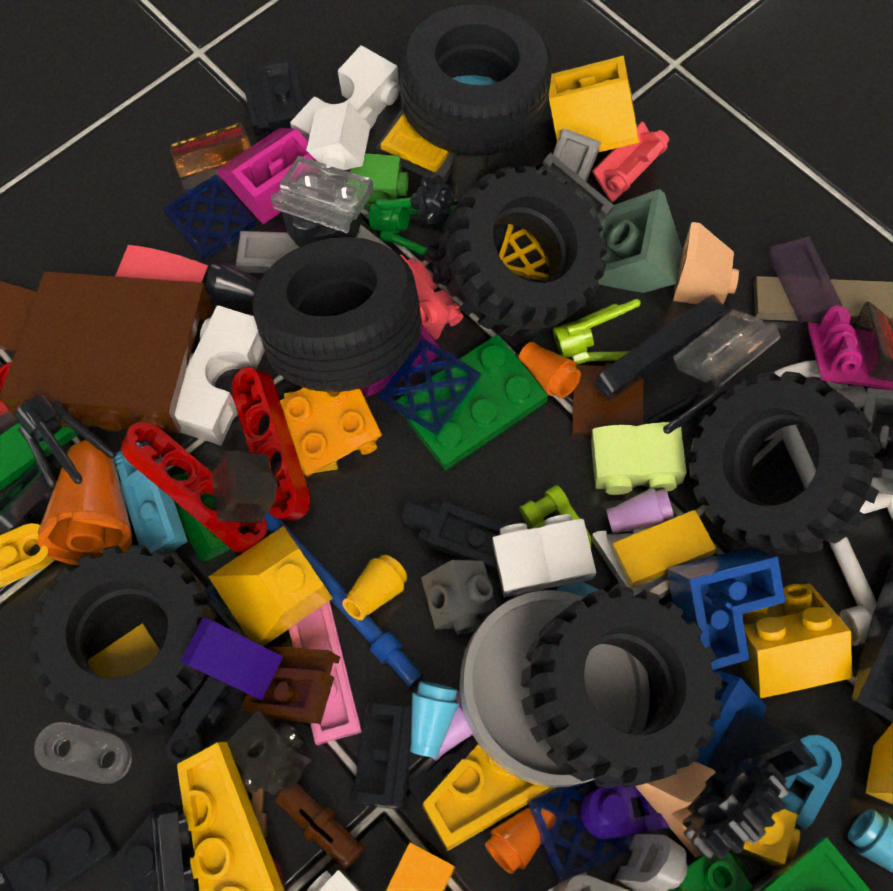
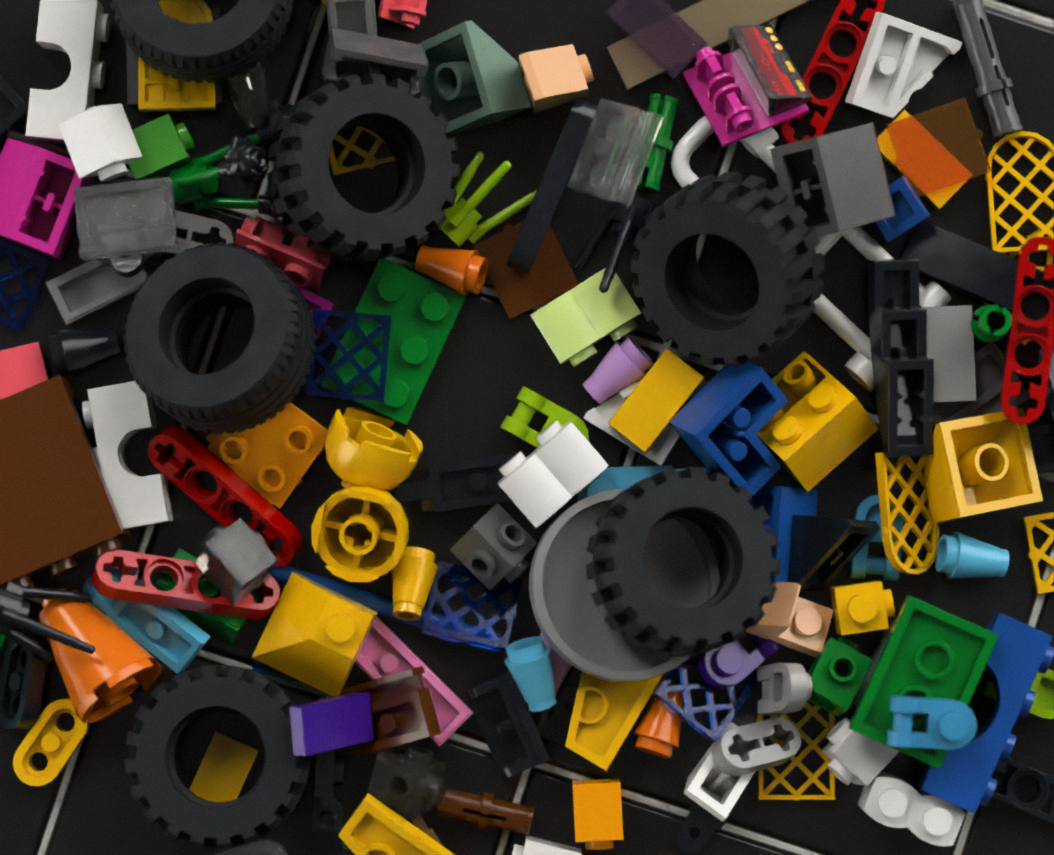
camera: 30 degrees left, 20 degrees up
black gear [683,757,789,859] -> none
none -> yellow cylinder [311,485,409,583]
none -> yellow cylinder [325,407,423,491]
none -> clear blue window [422,561,522,653]
none -> green pin [630,94,680,193]
none -> yellow window [875,452,939,575]

